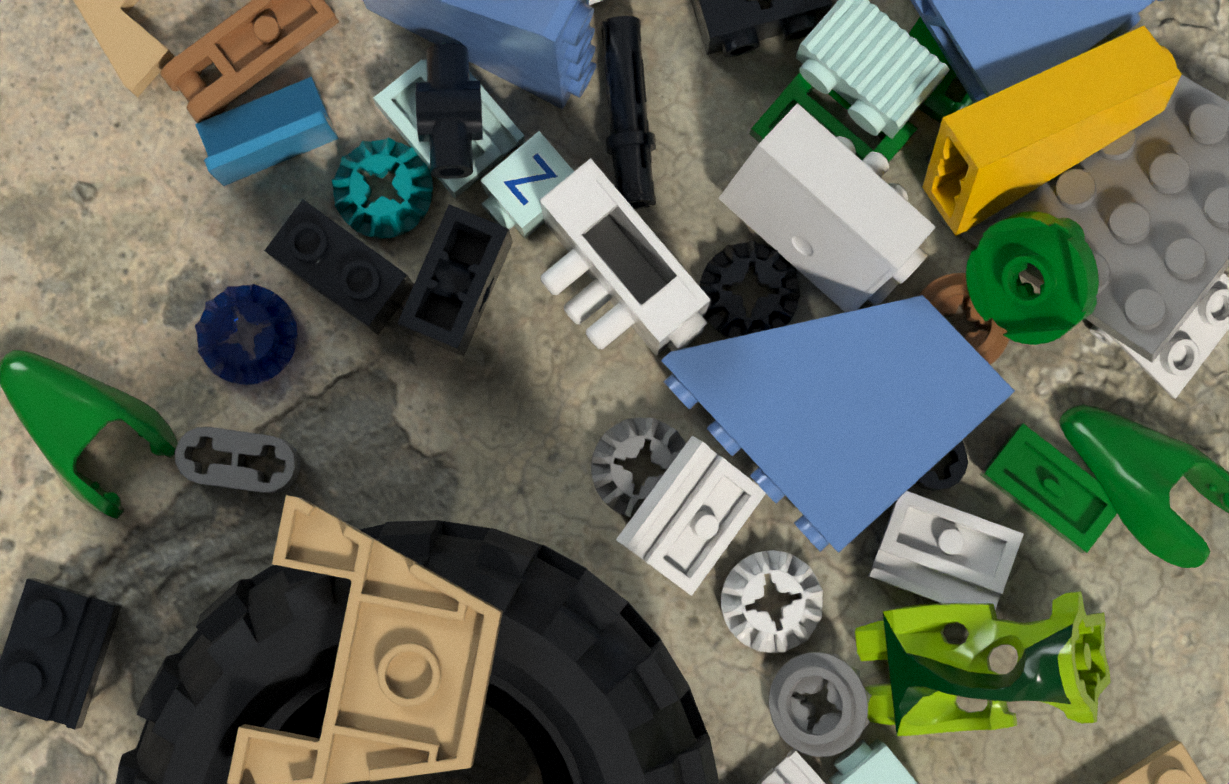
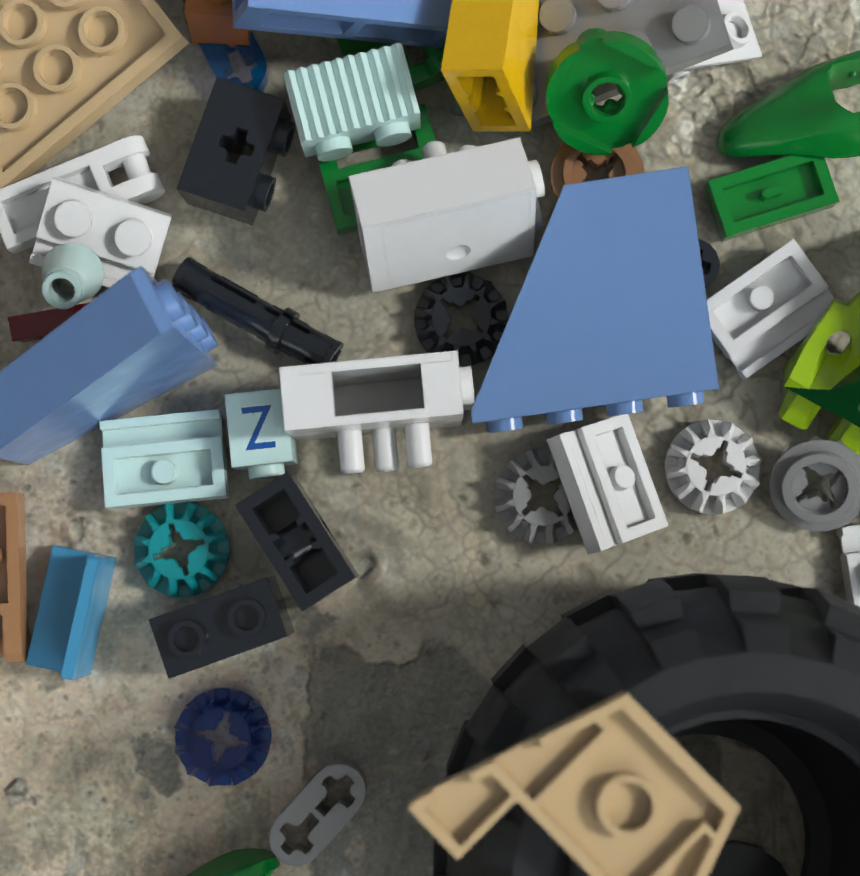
camera: 55 degrees left, 0 degrees up
black axle [415,43,483,179] -> none

